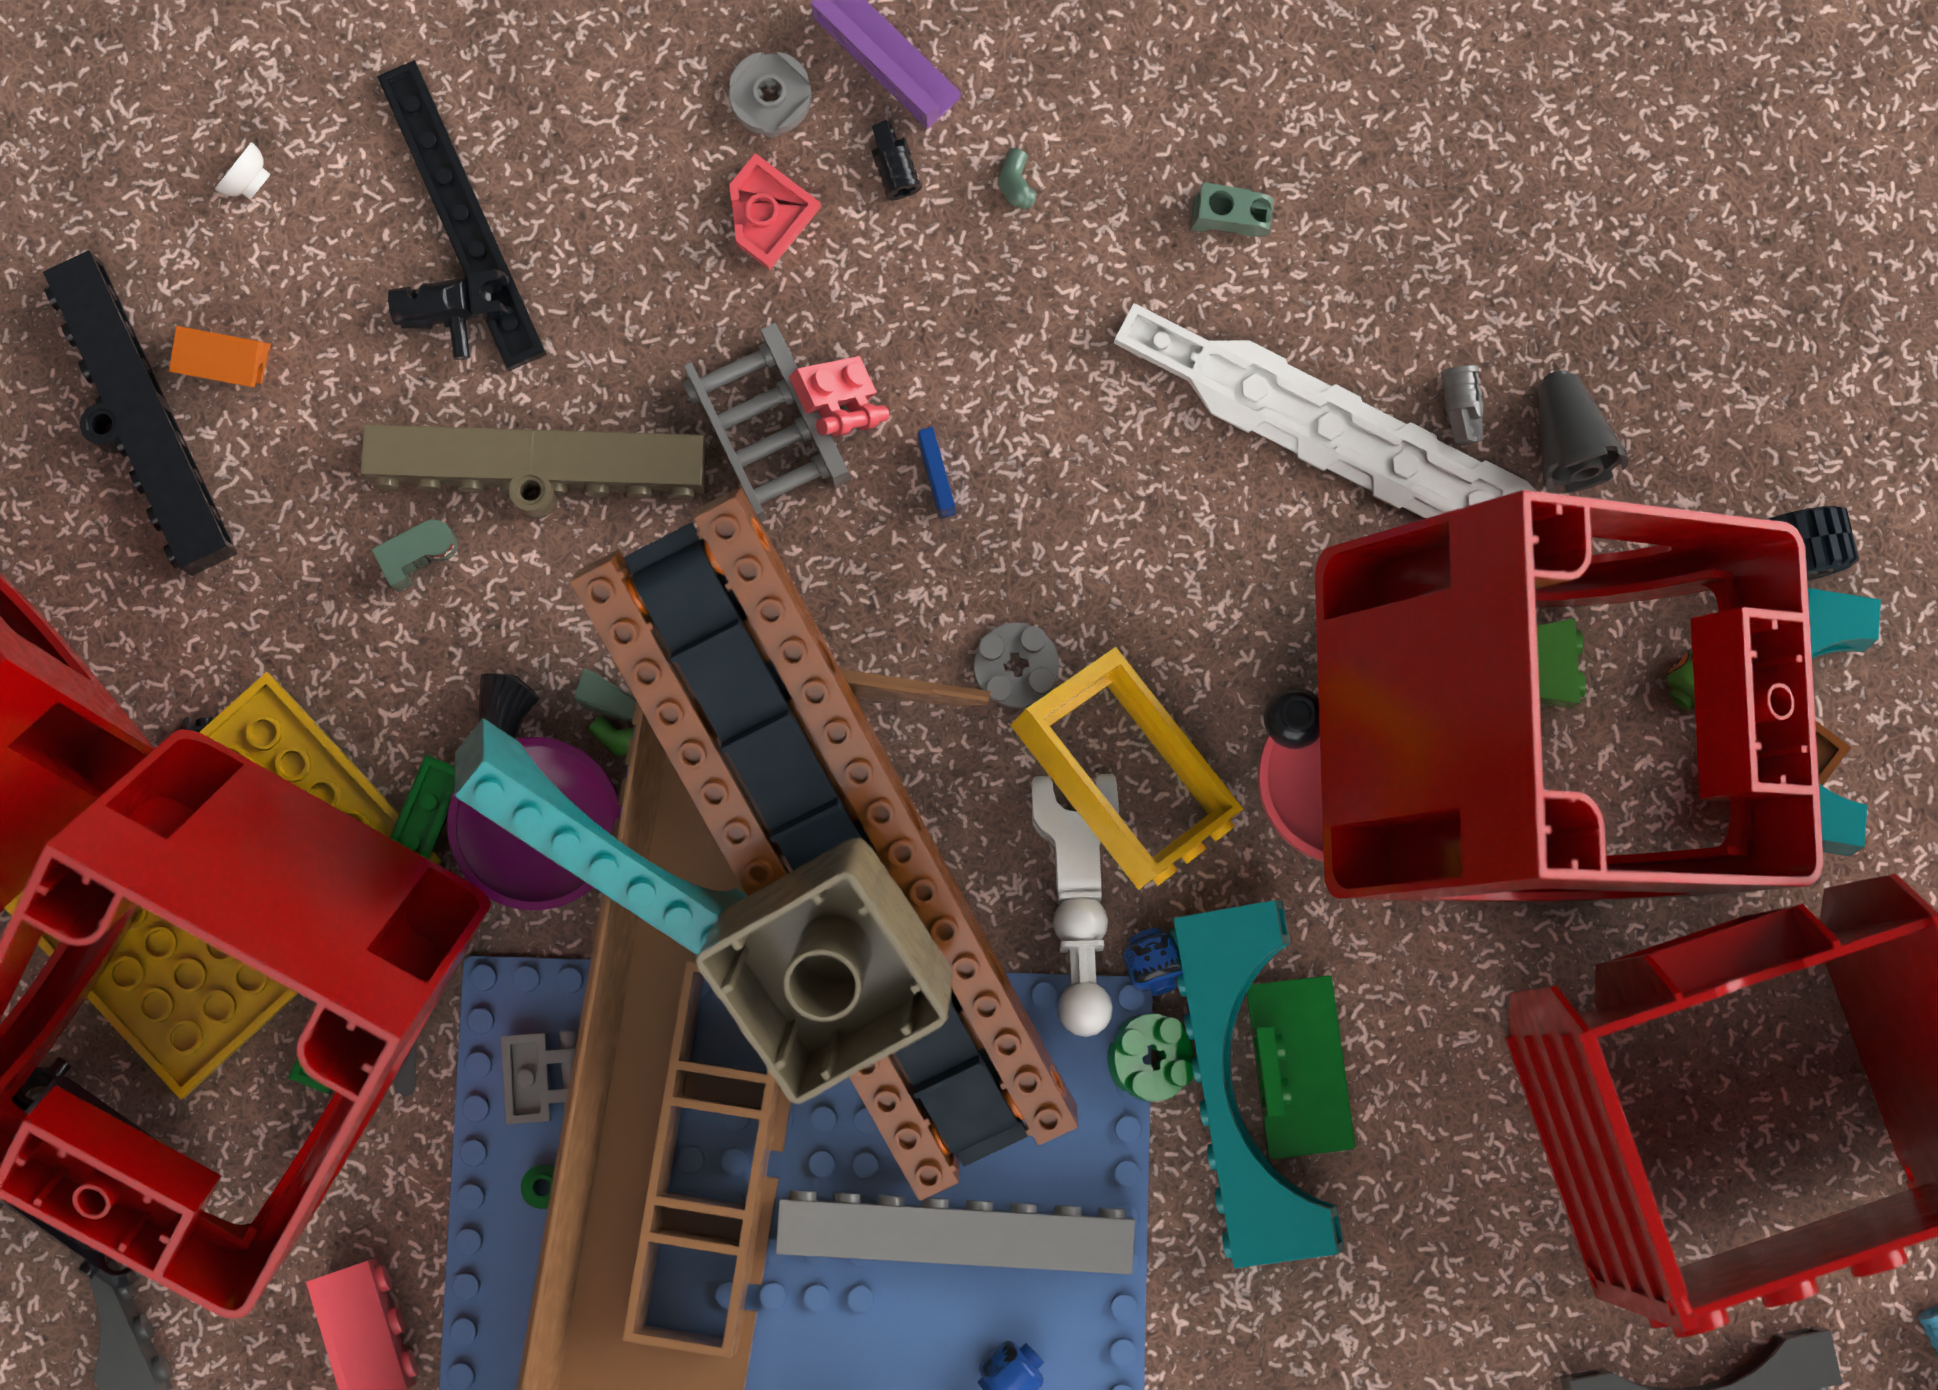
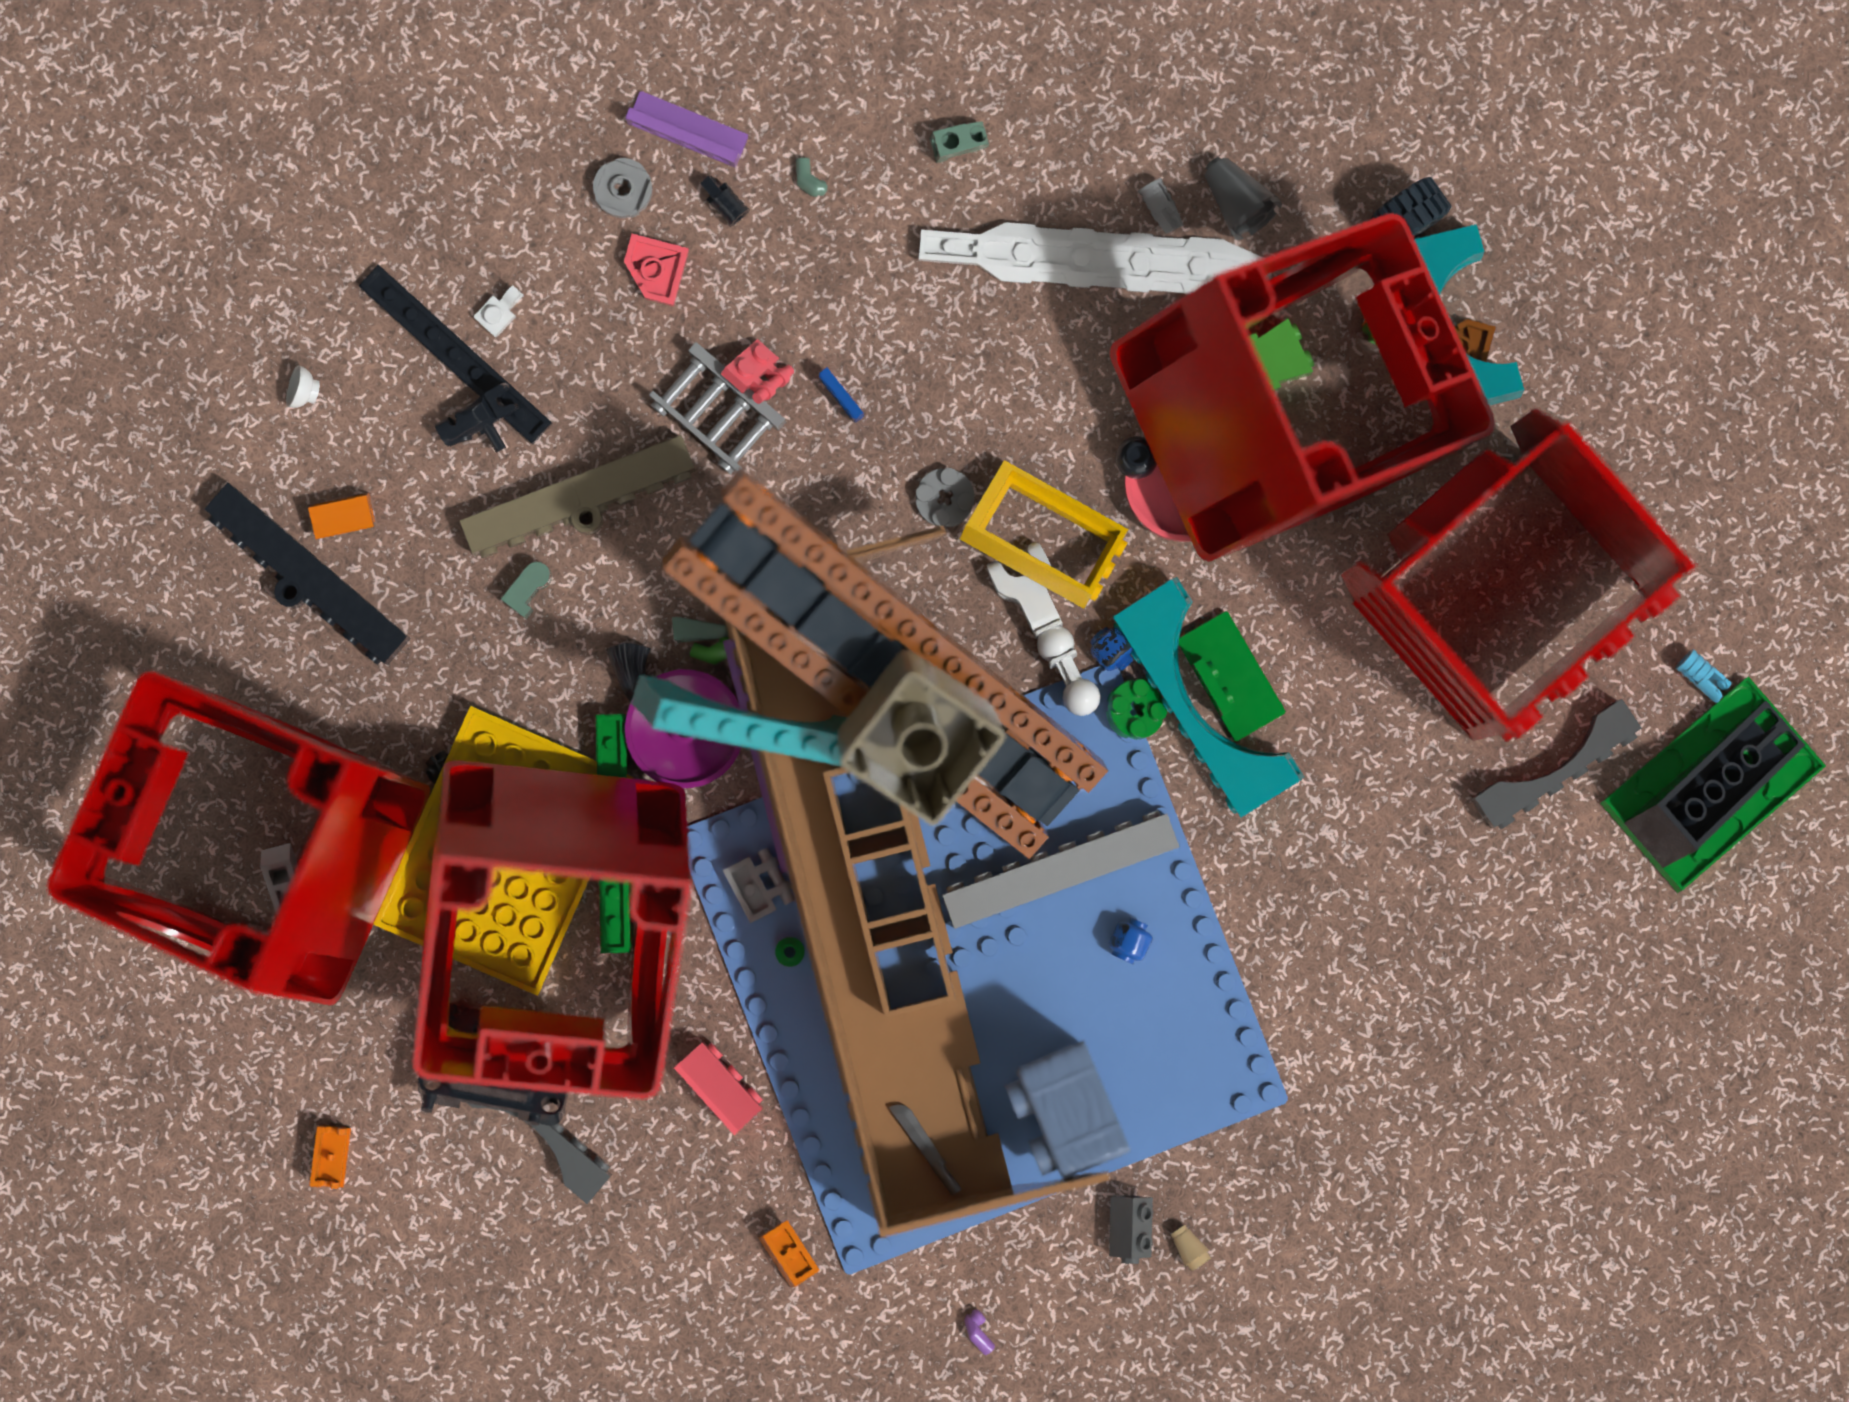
camera: 30 degrees left, 5 degrees up
none -> white plate [473,285,524,338]

